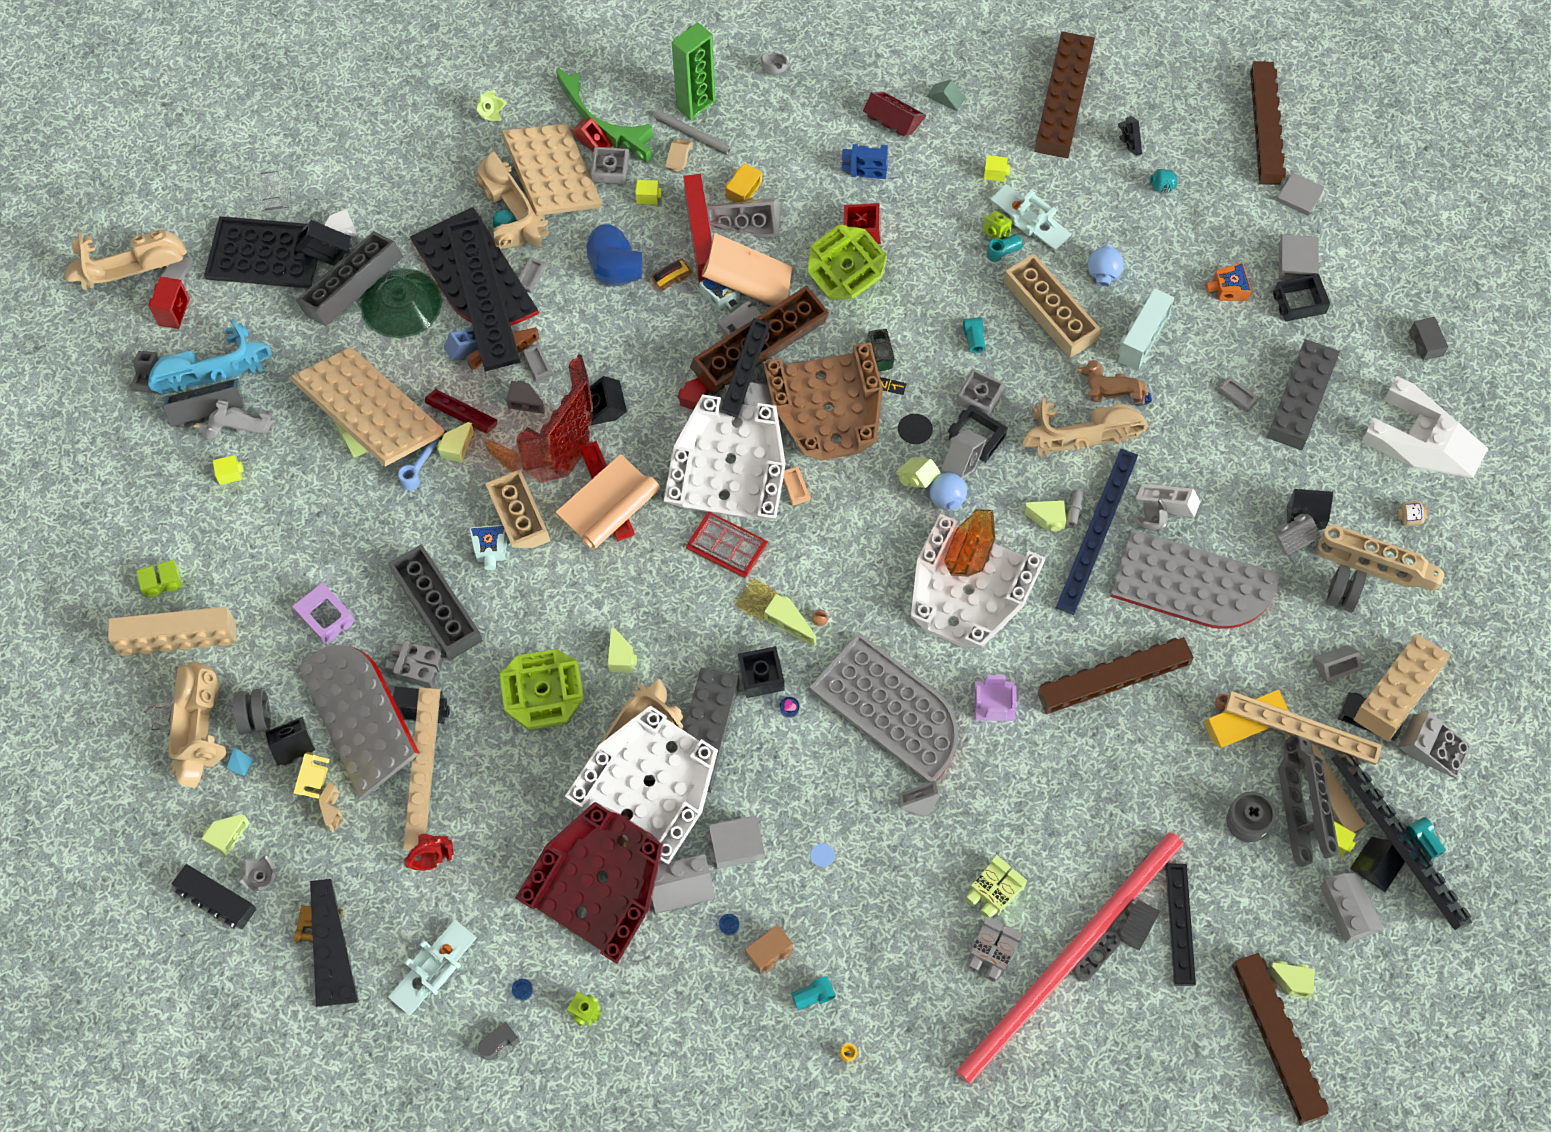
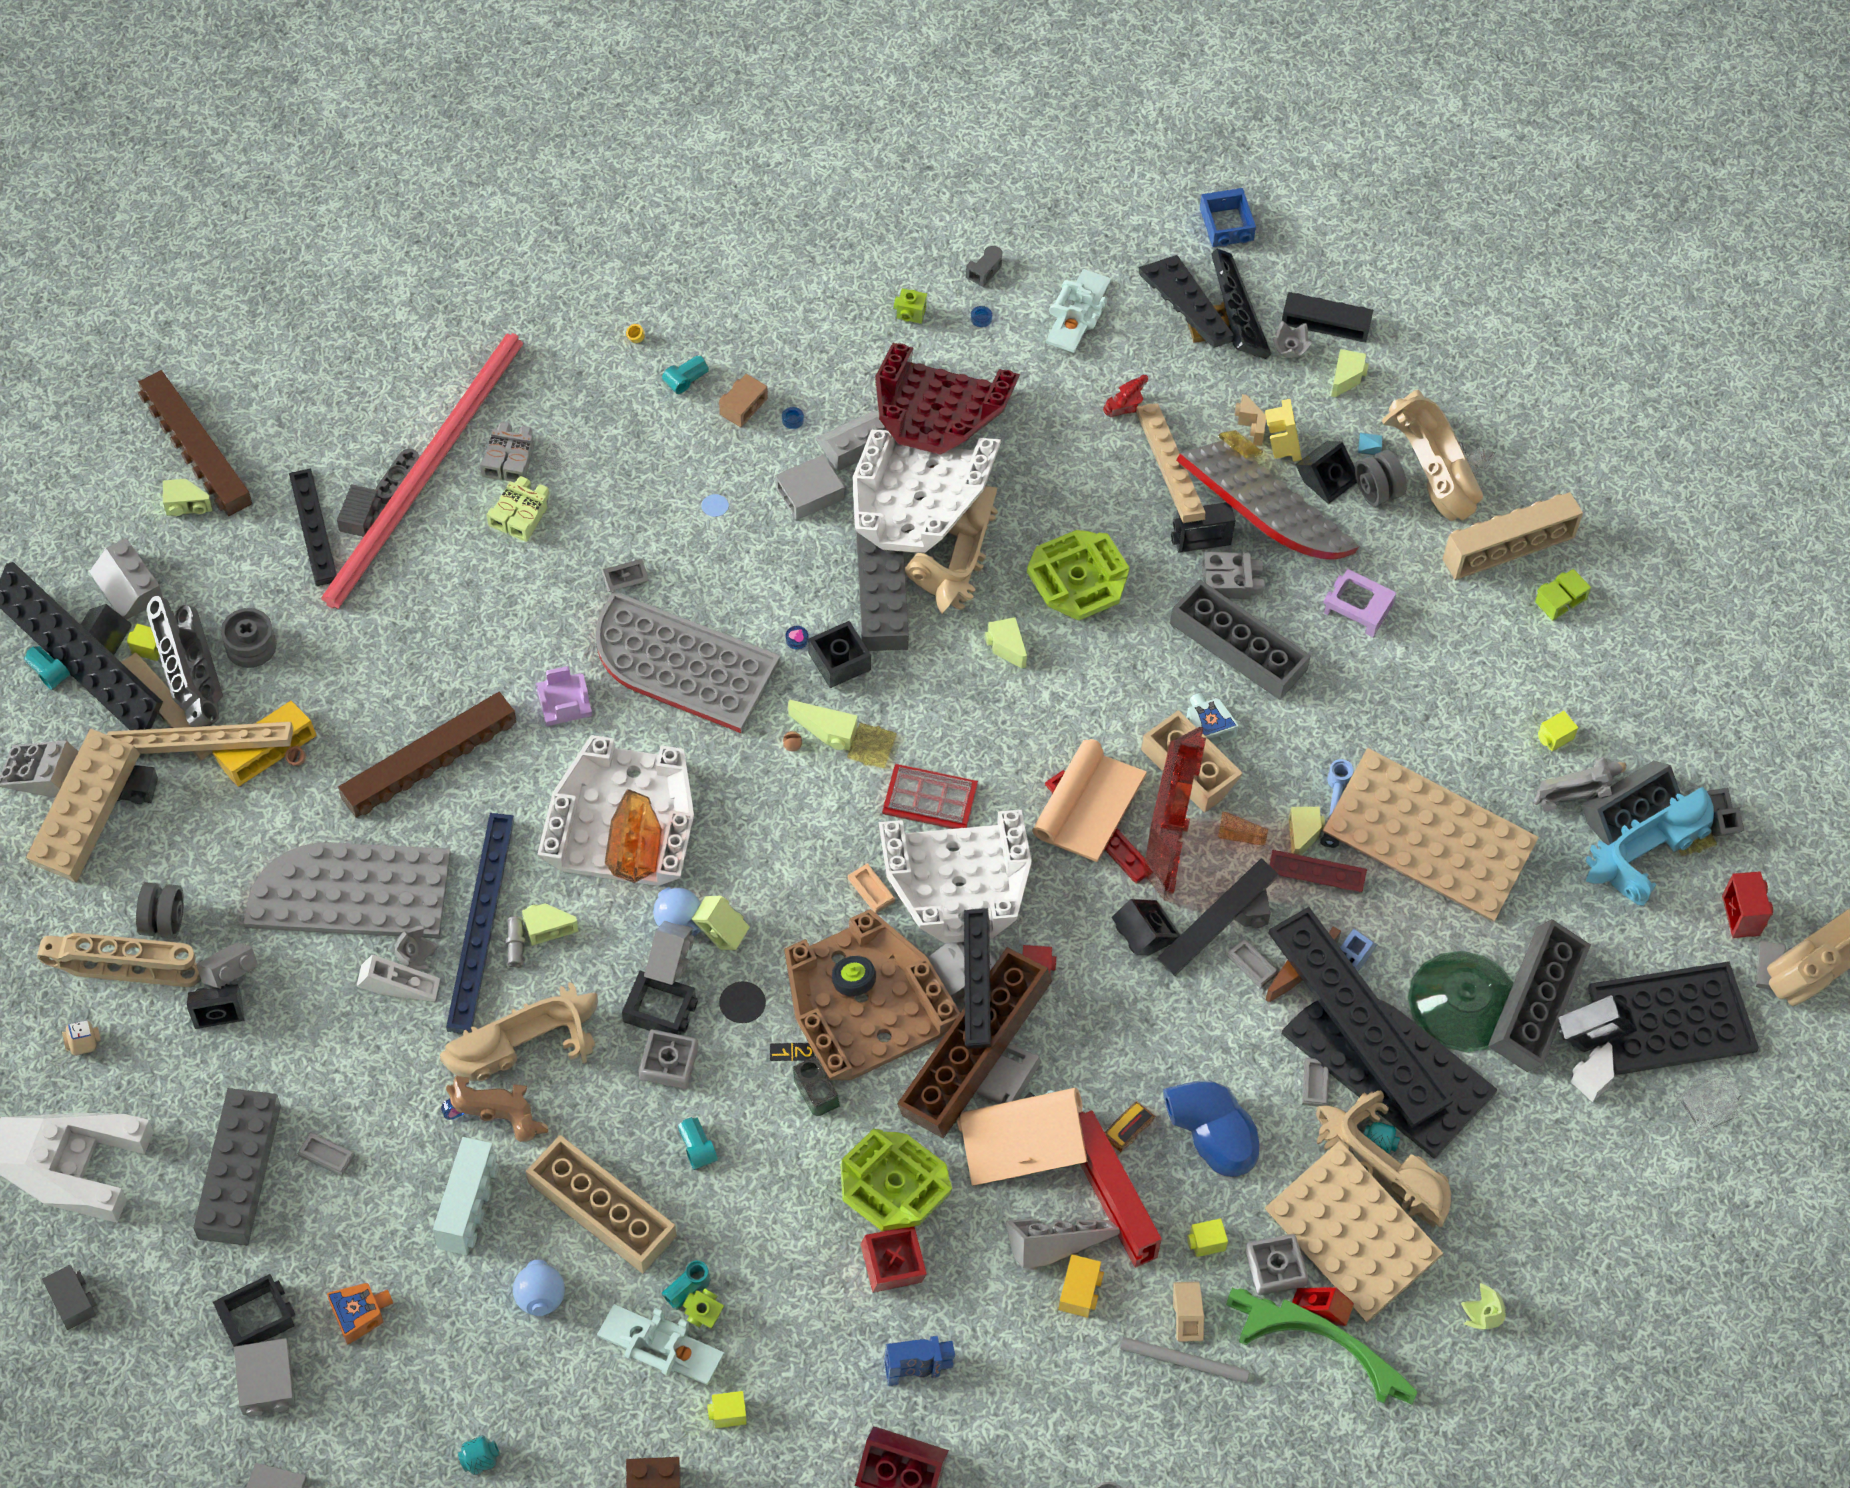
camera: 160 degrees right, 5 degrees down
bright green brick [671,22,716,120] -> none
light grey brick [1313,645,1363,682] -> none
none -> black wheel [832,956,876,996]
none -> black tile [1157,858,1279,976]
none -> blue window [1200,188,1256,247]
none -> black wing [1211,248,1272,359]
none -> clear yellow piece [1218,430,1263,458]

